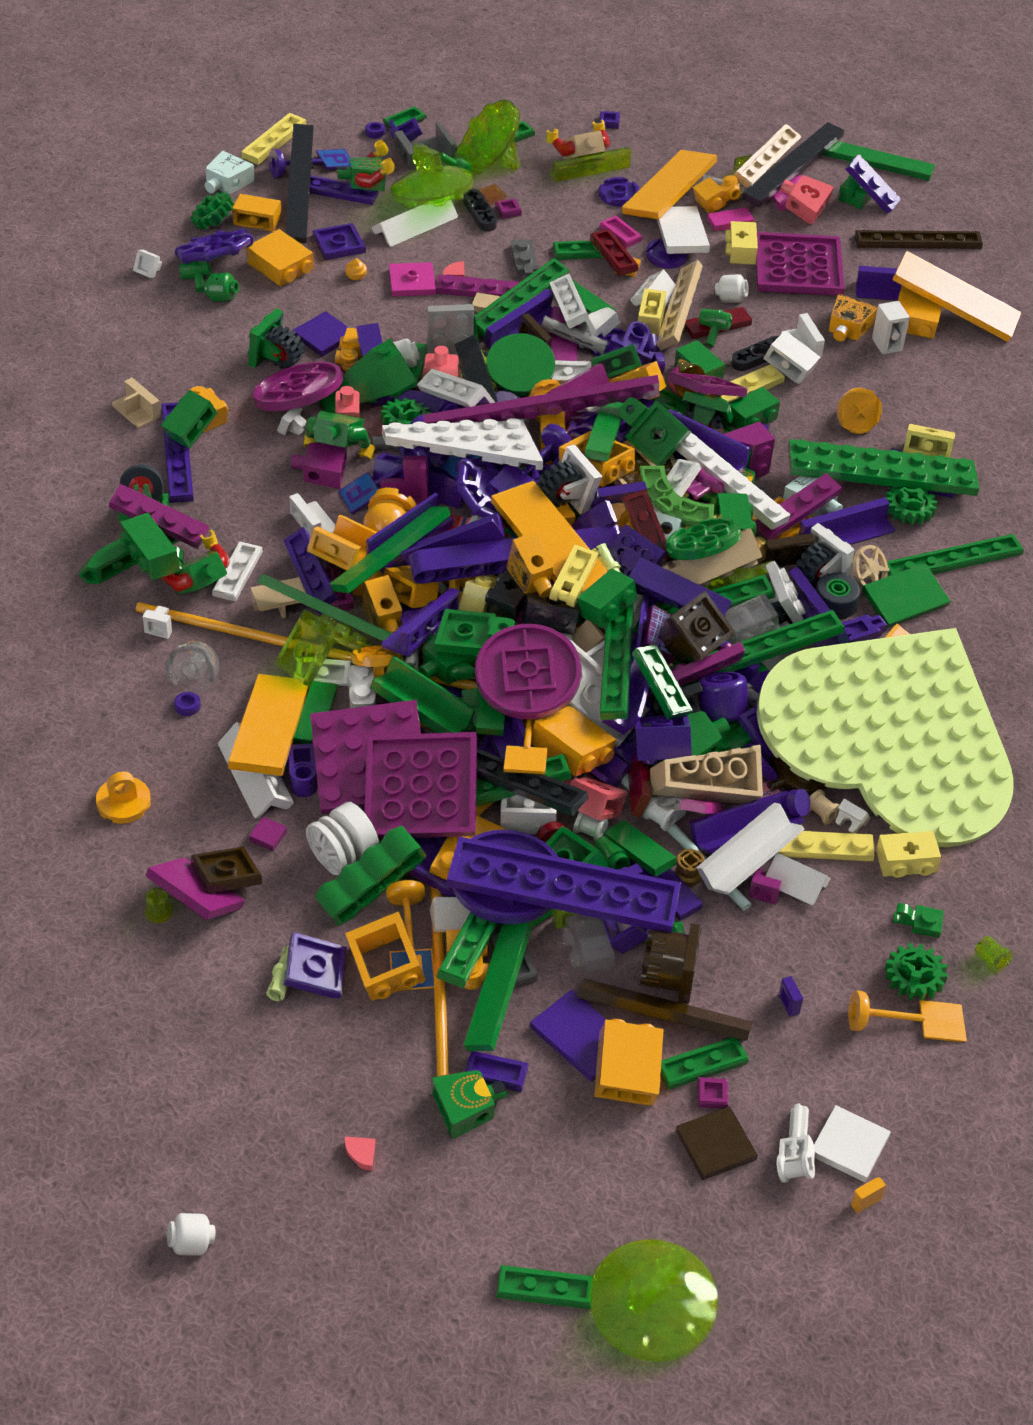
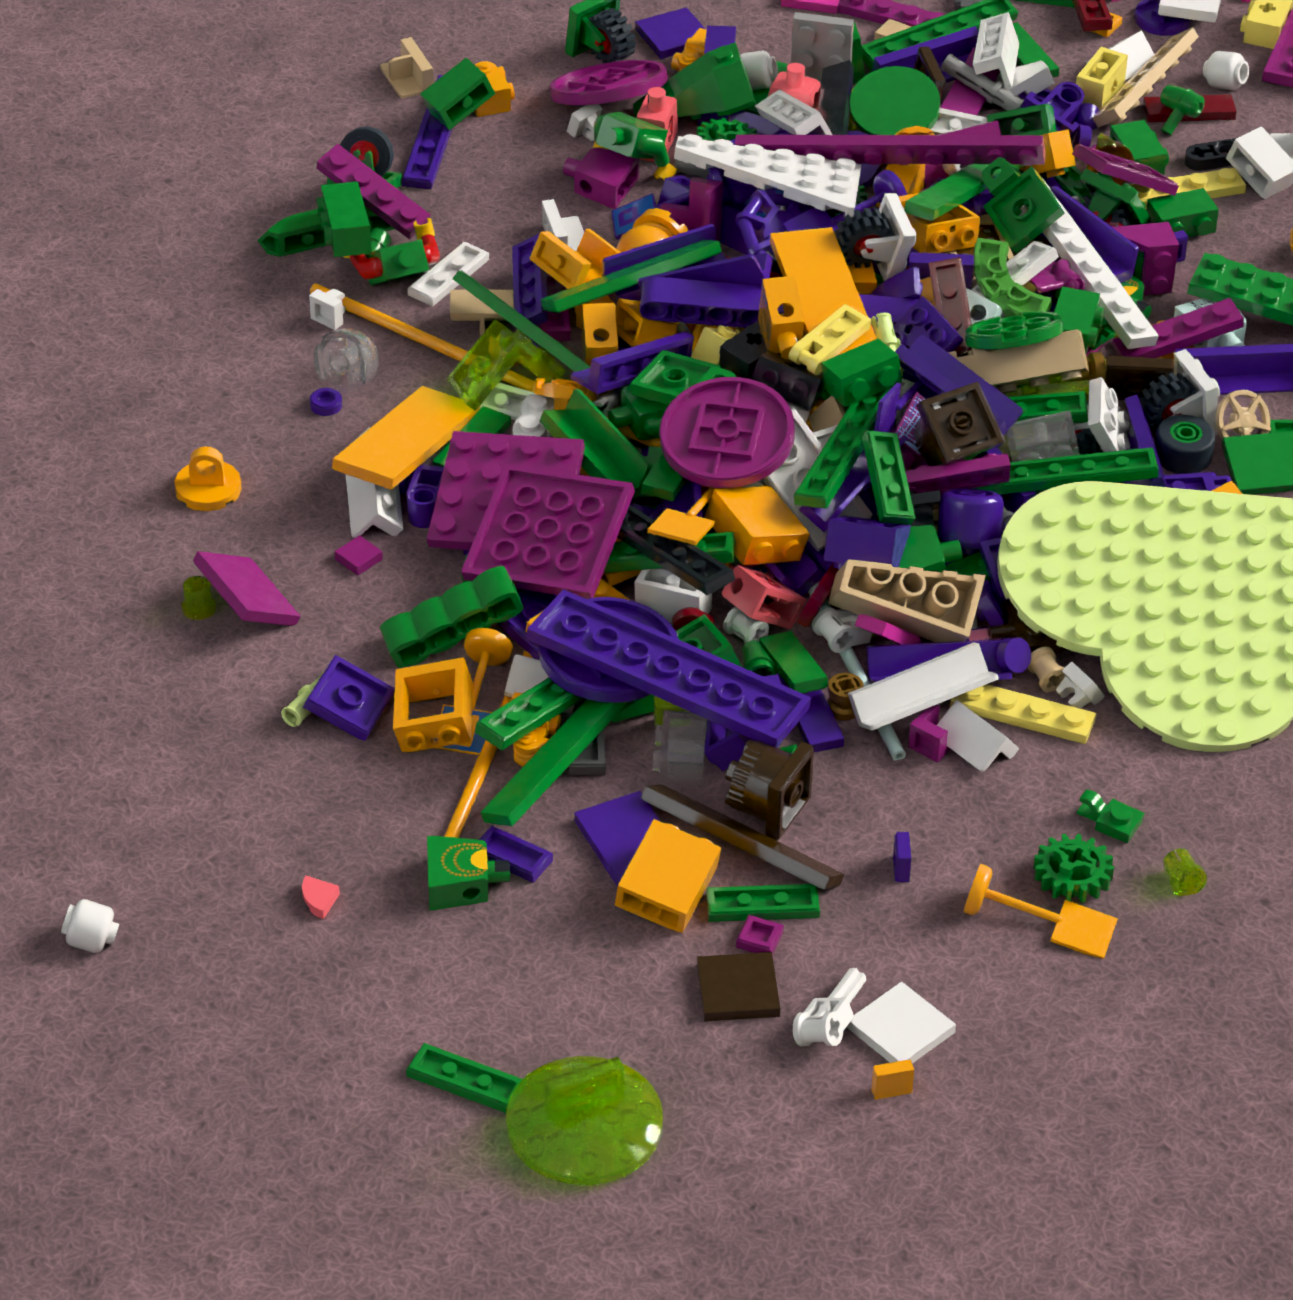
camera: 20 degrees right, 5 degrees down
dark brown tile [191,847,262,893] -> none
white wheel [306,802,379,875] -> none
light yellow brick [876,831,941,878] -> none

